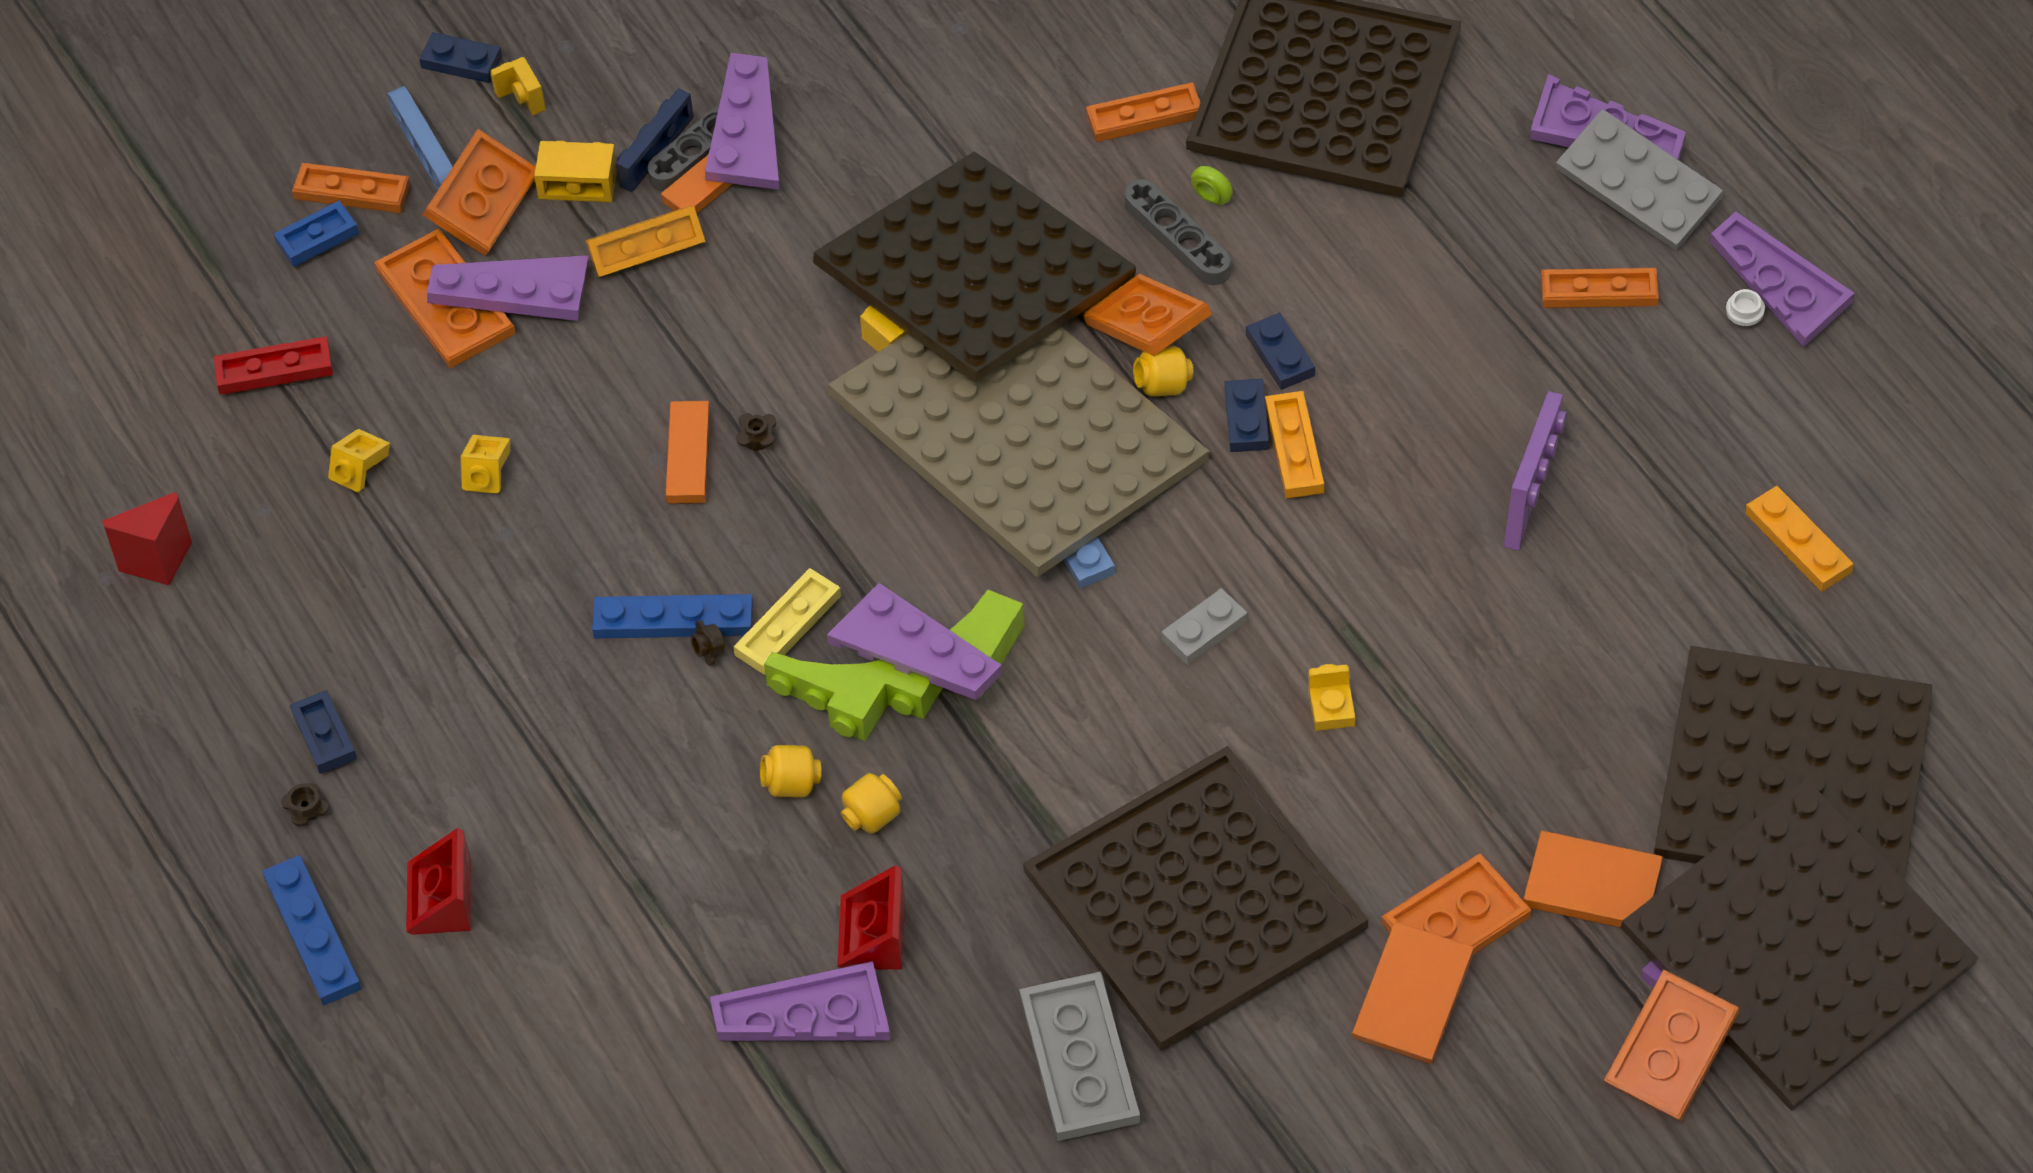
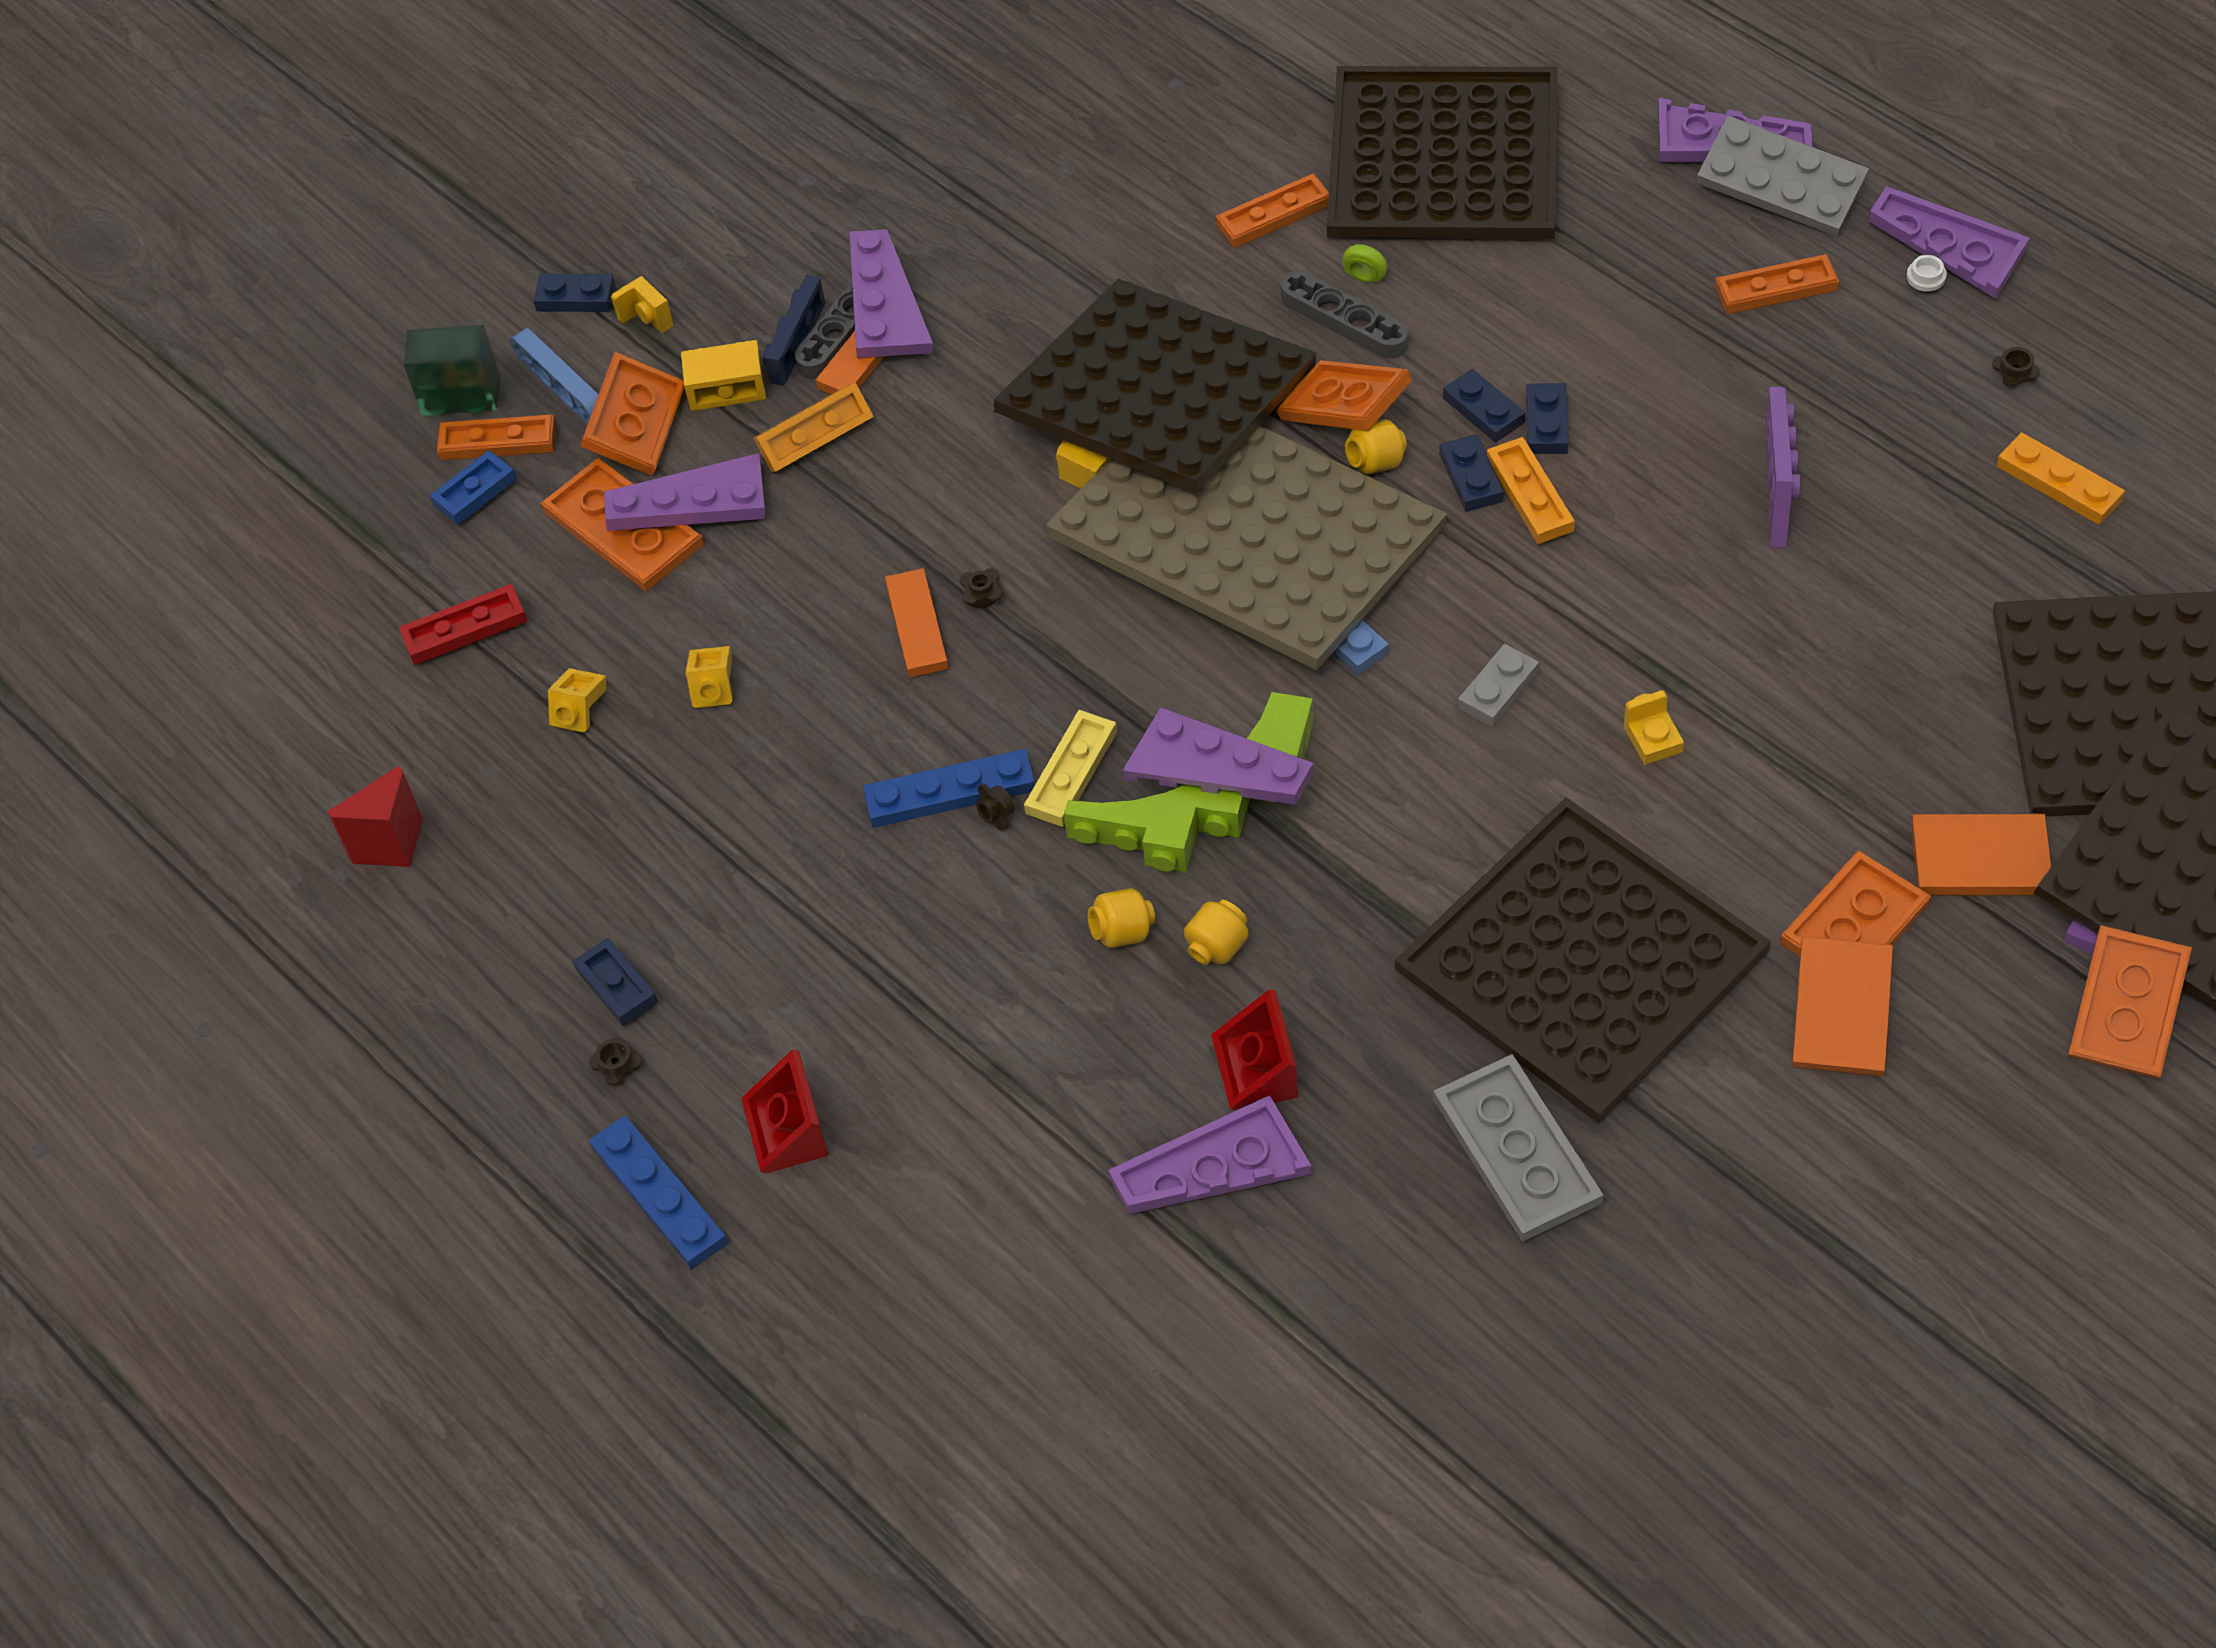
camera: 10 degrees left, 0 degrees up
none -> clear green brick [404,325,500,416]
none -> dark blue plate [1526,383,1568,454]
none -> dark brown plate [1992,347,2040,387]

